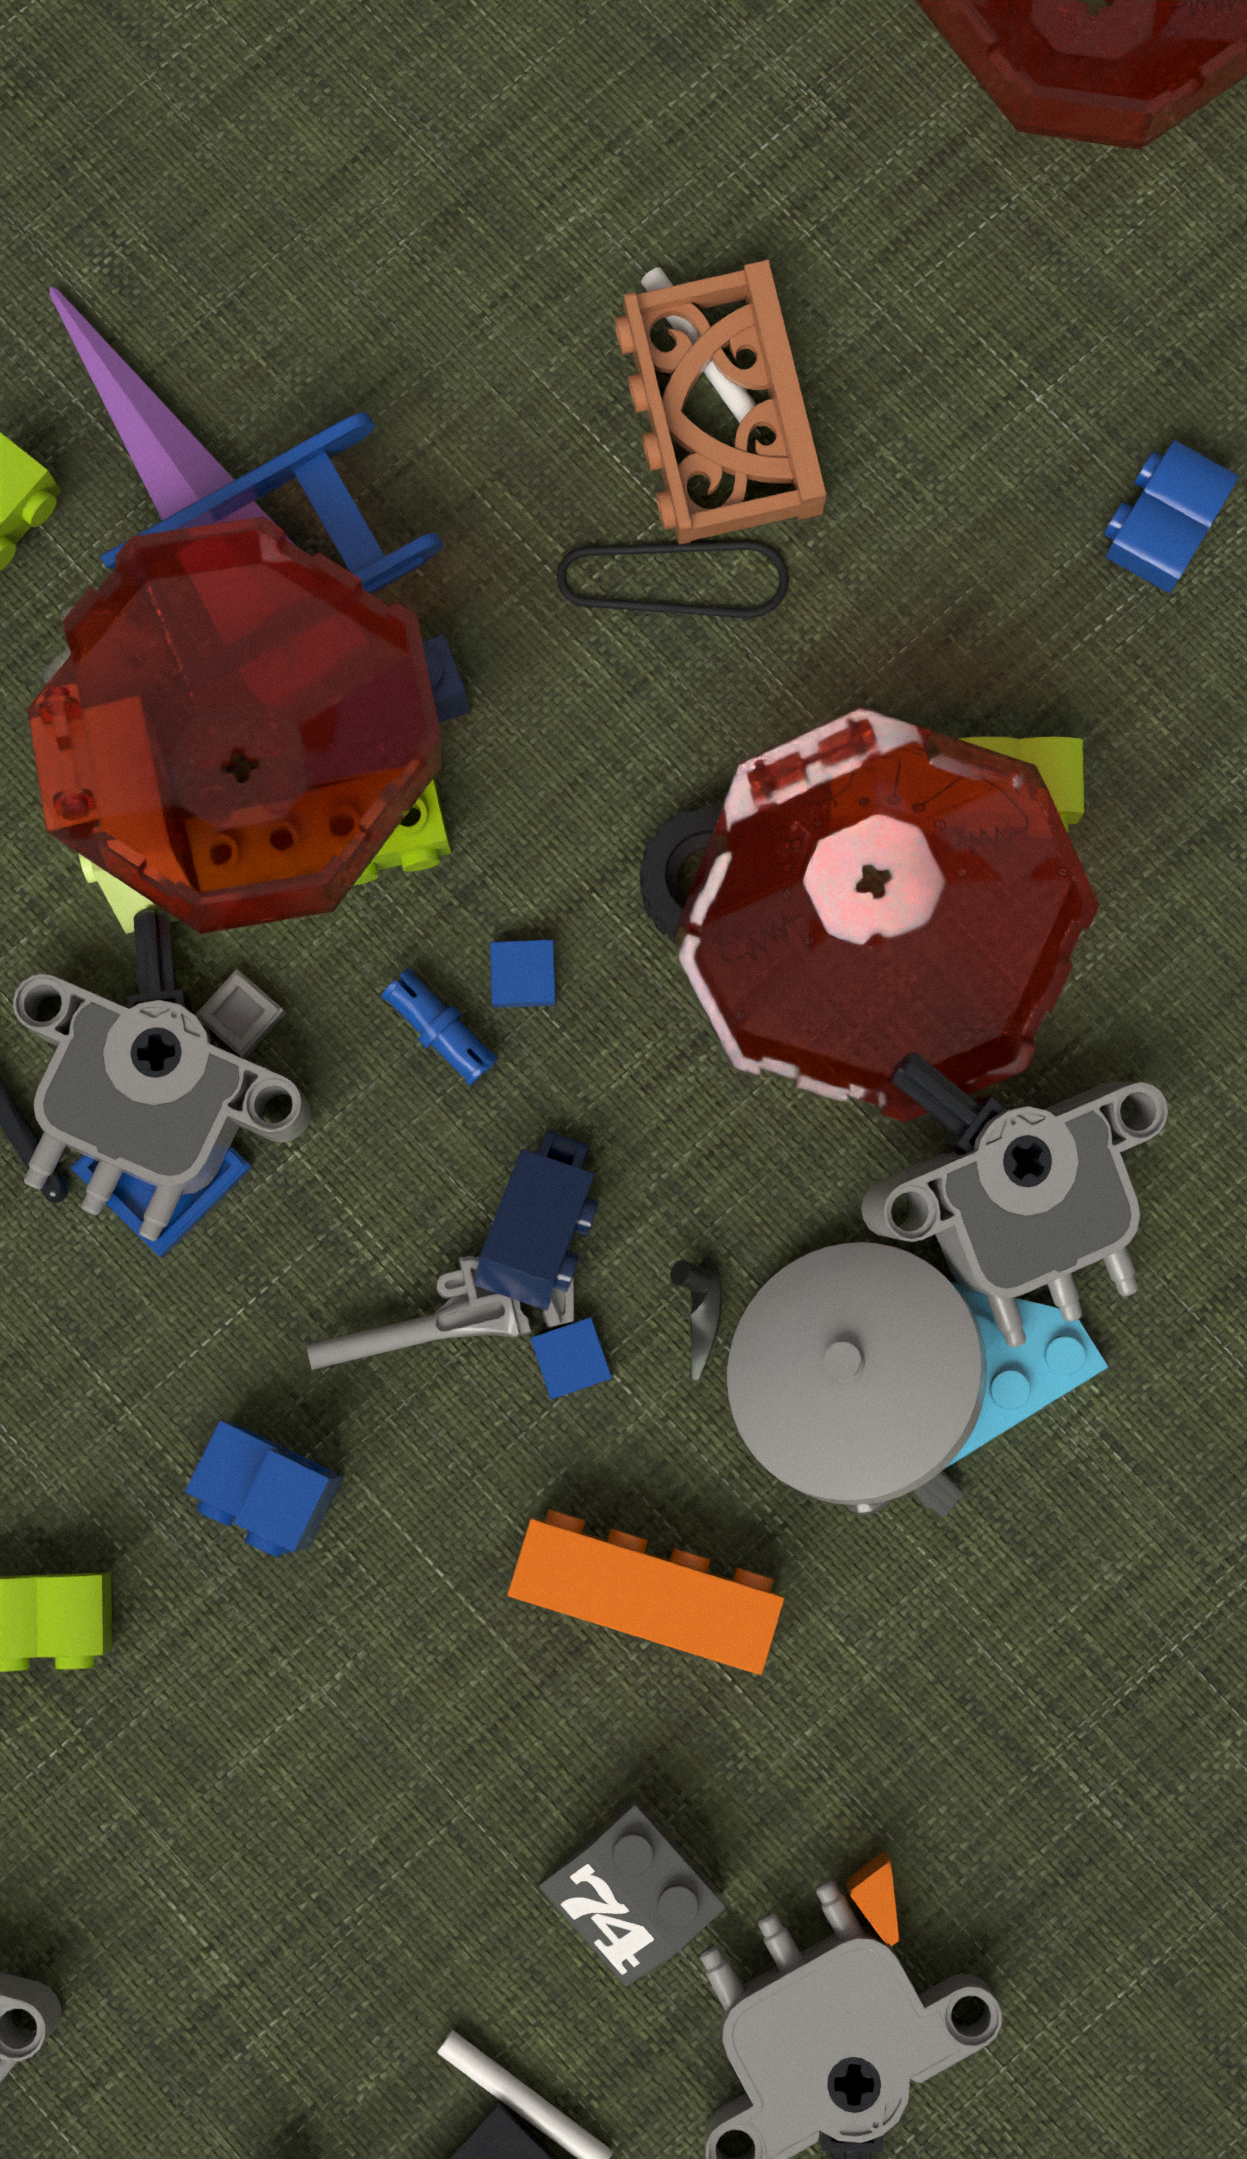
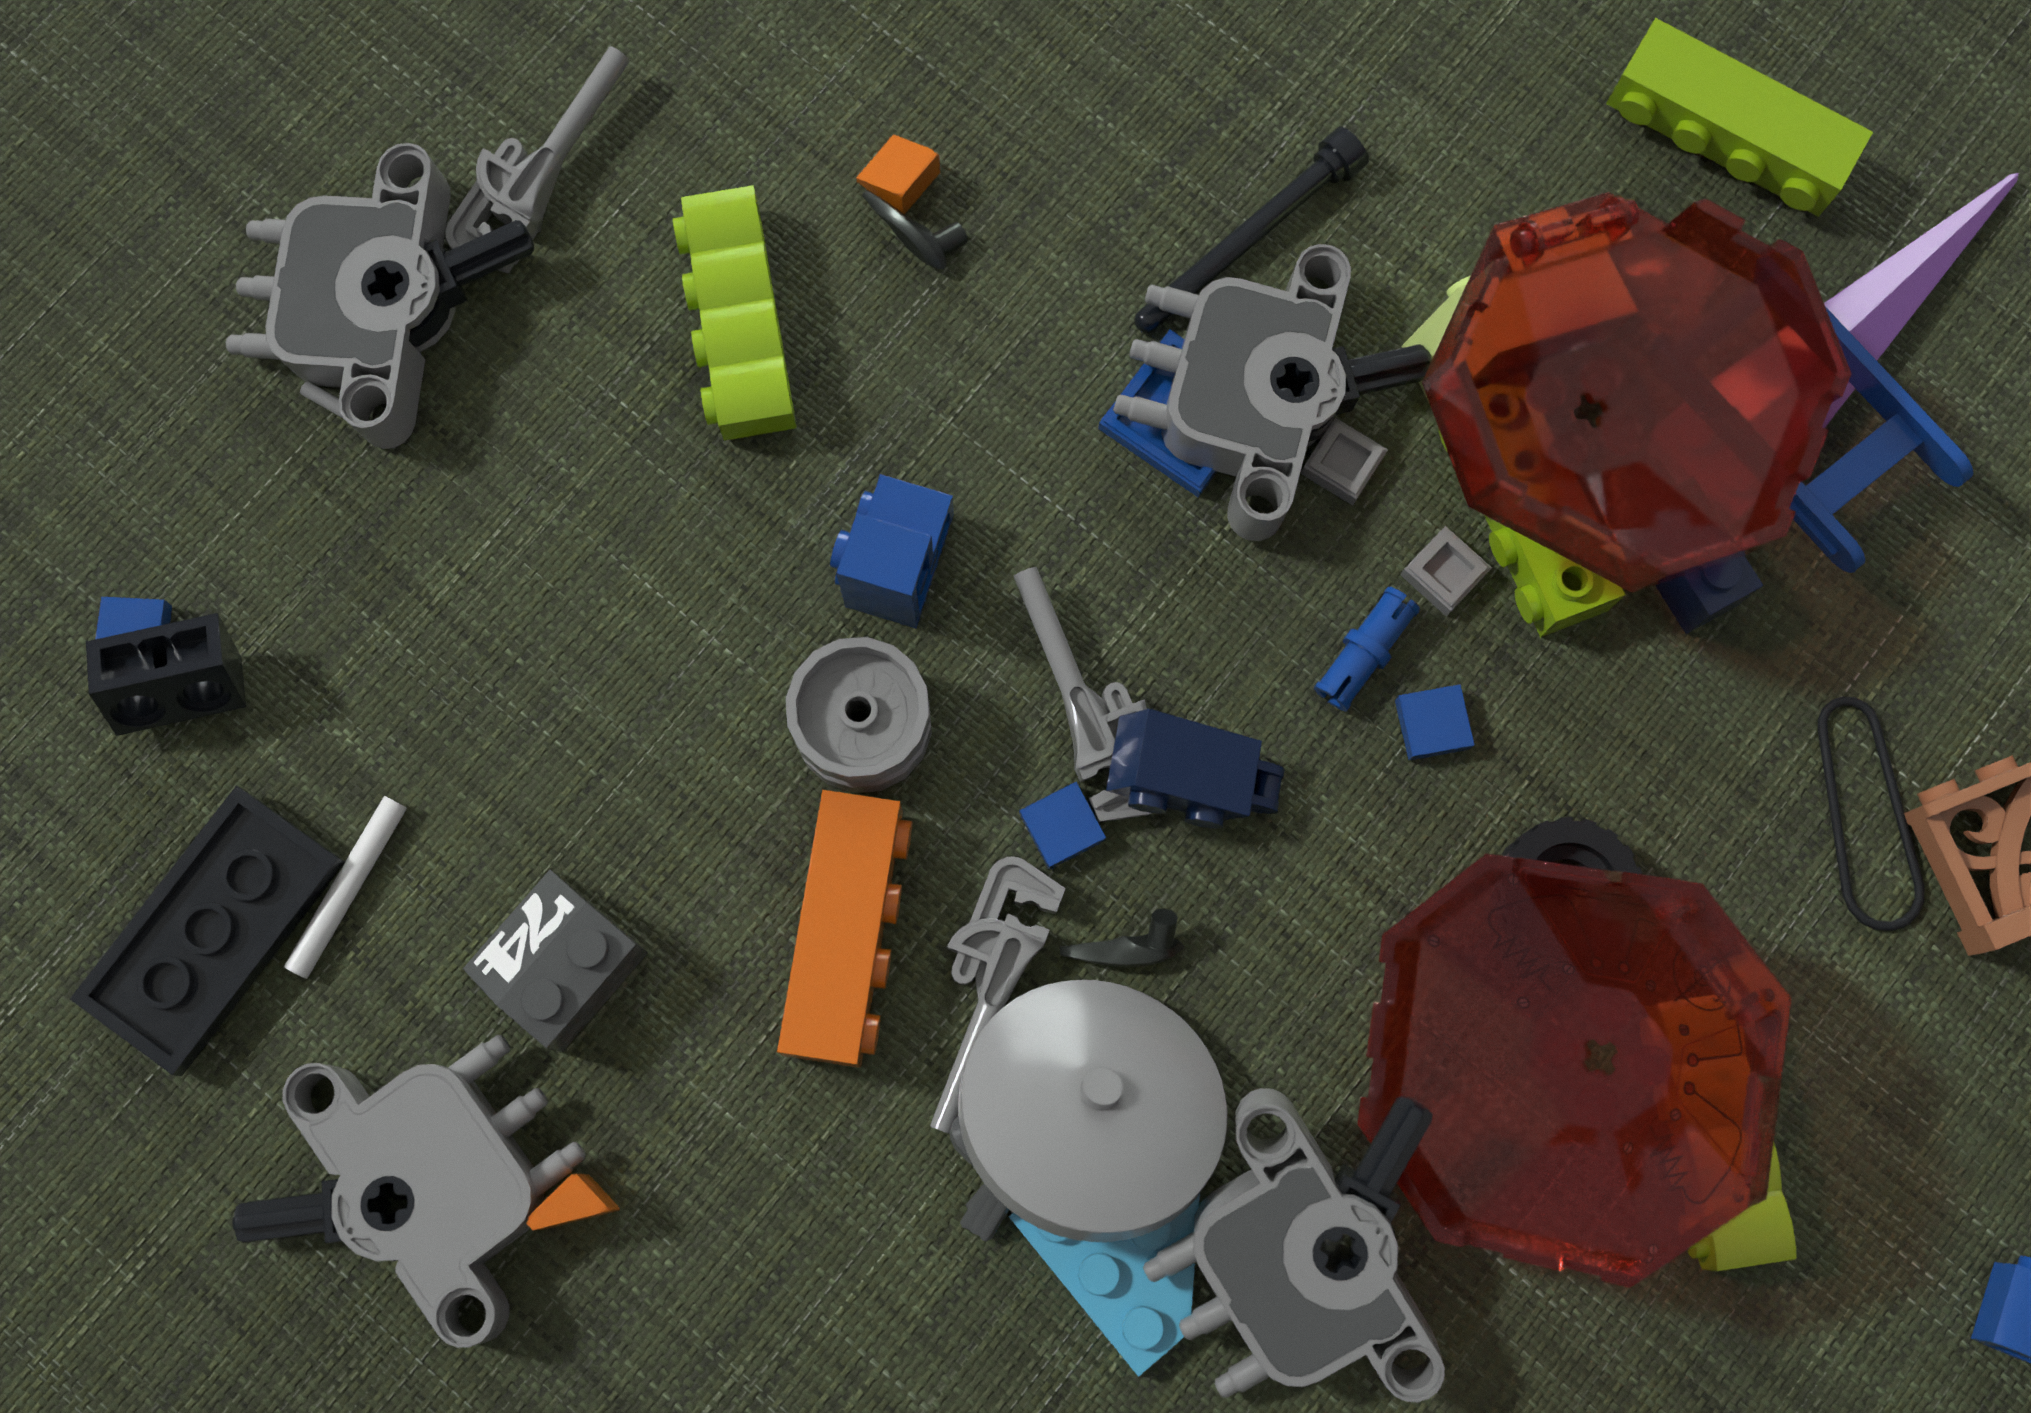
camera: 75 degrees right, 5 degrees down
none -> light grey wheel [786,637,932,793]
none -> light grey piece [930,857,1066,1134]
none -> light grey tile [1400,526,1492,617]

